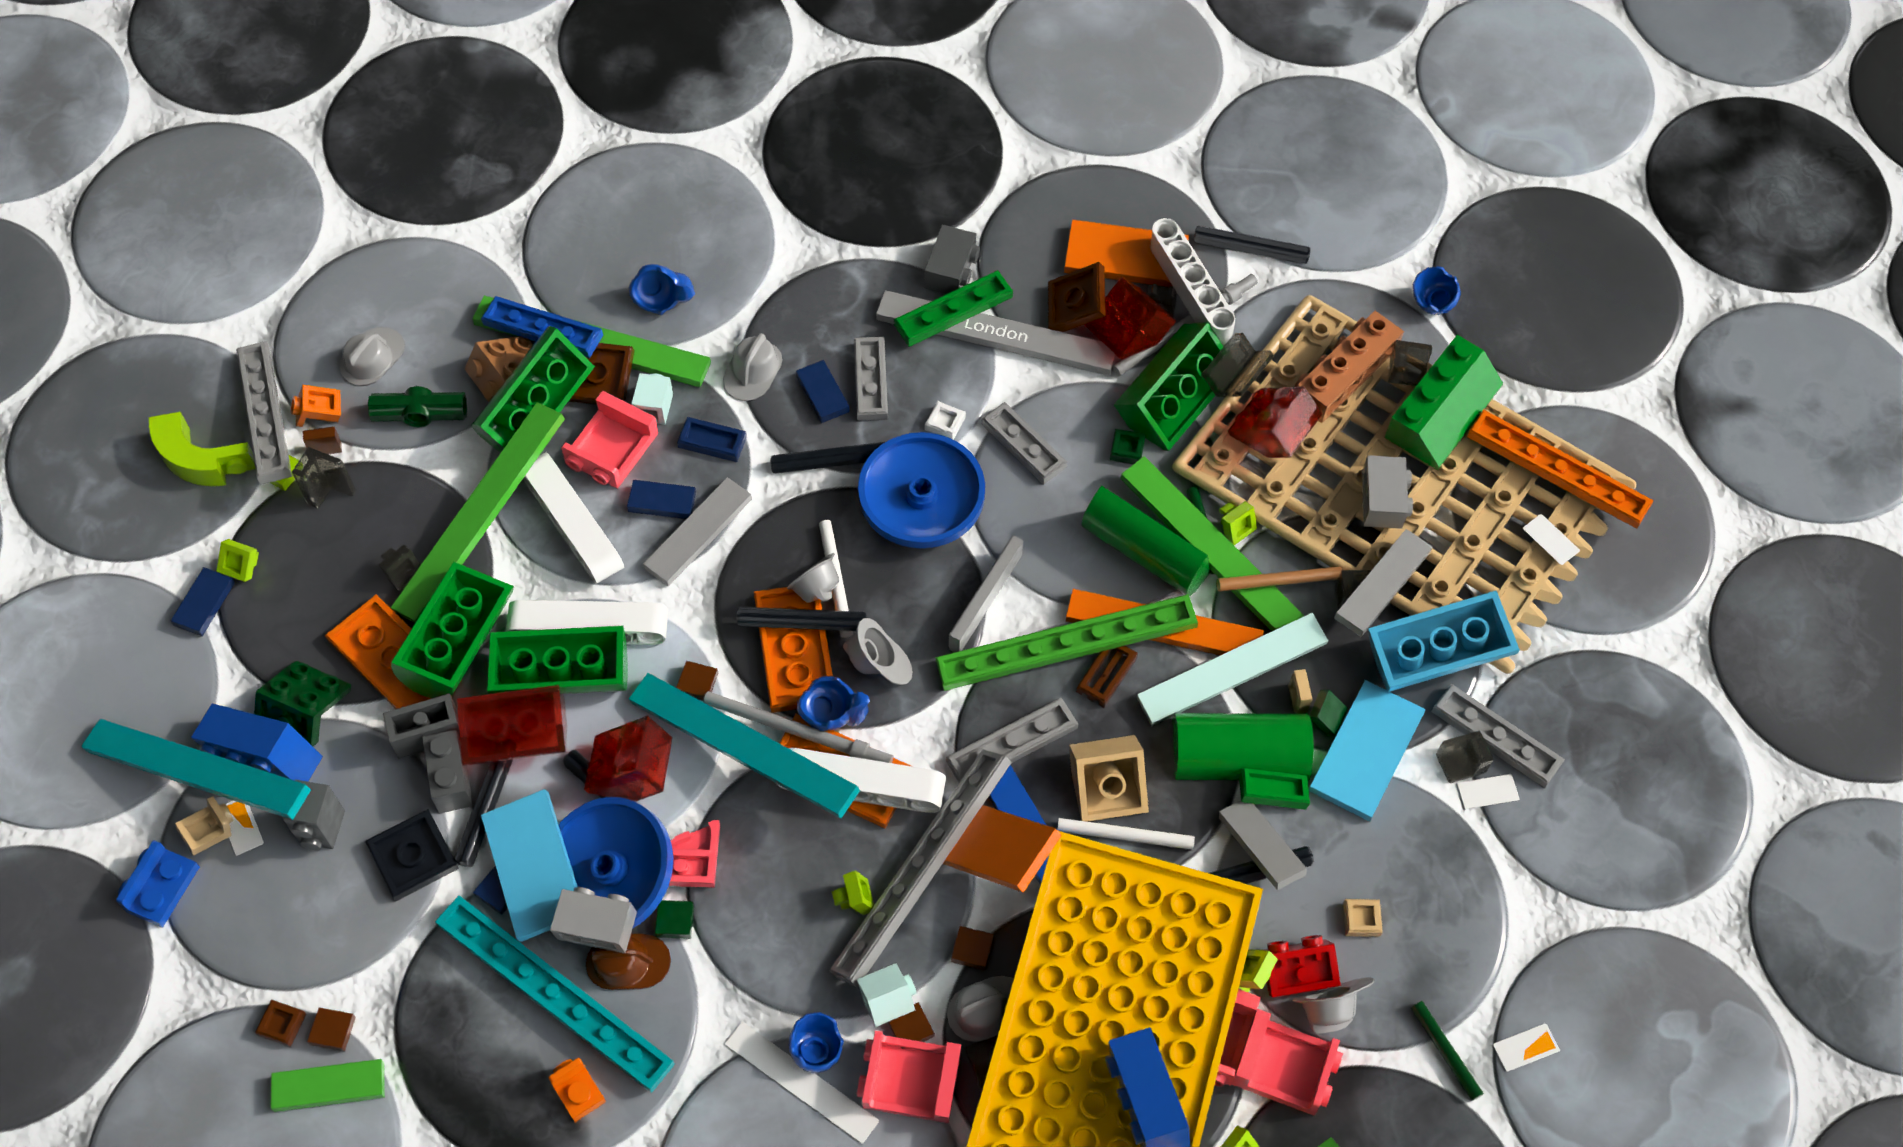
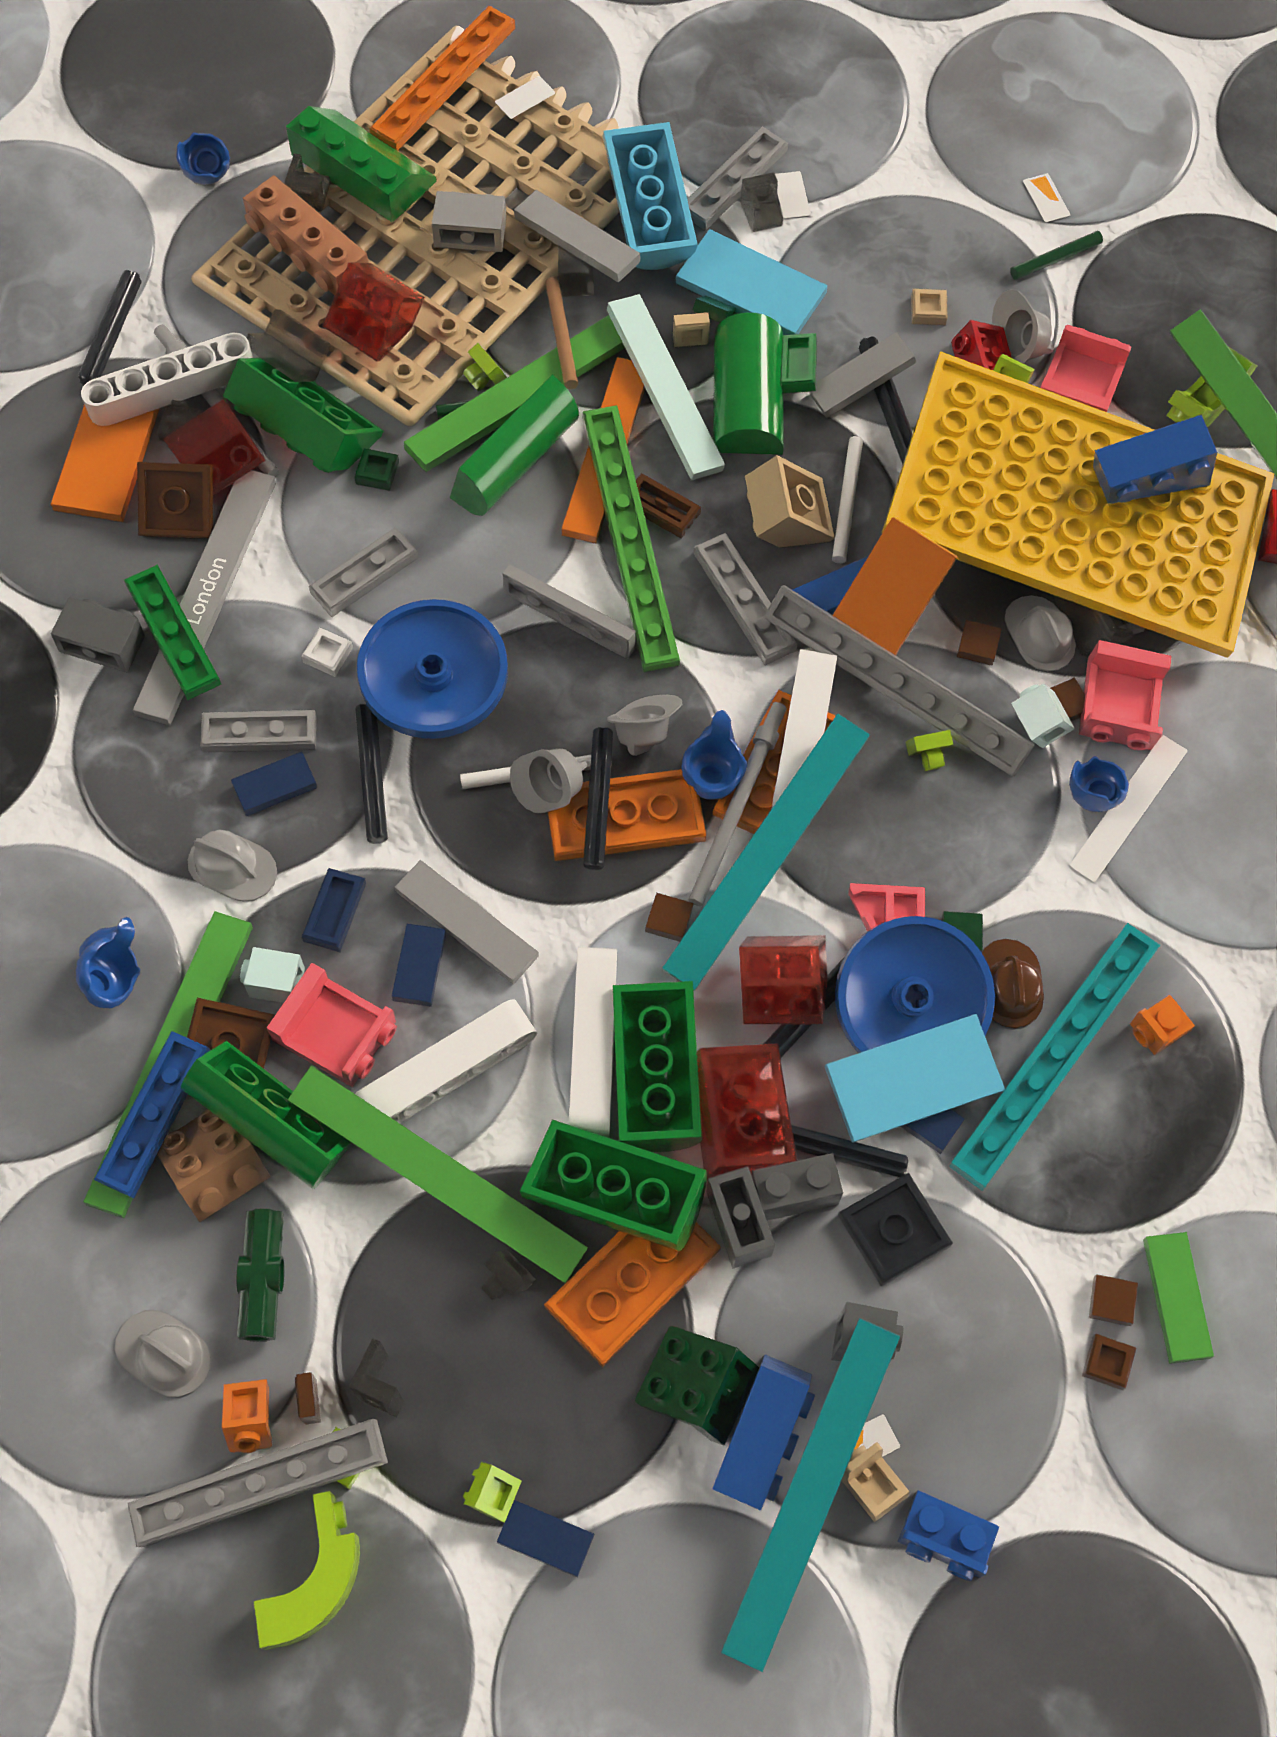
camera: 90 degrees left, 5 degrees up
light grey brick [550,887,637,953] -> none

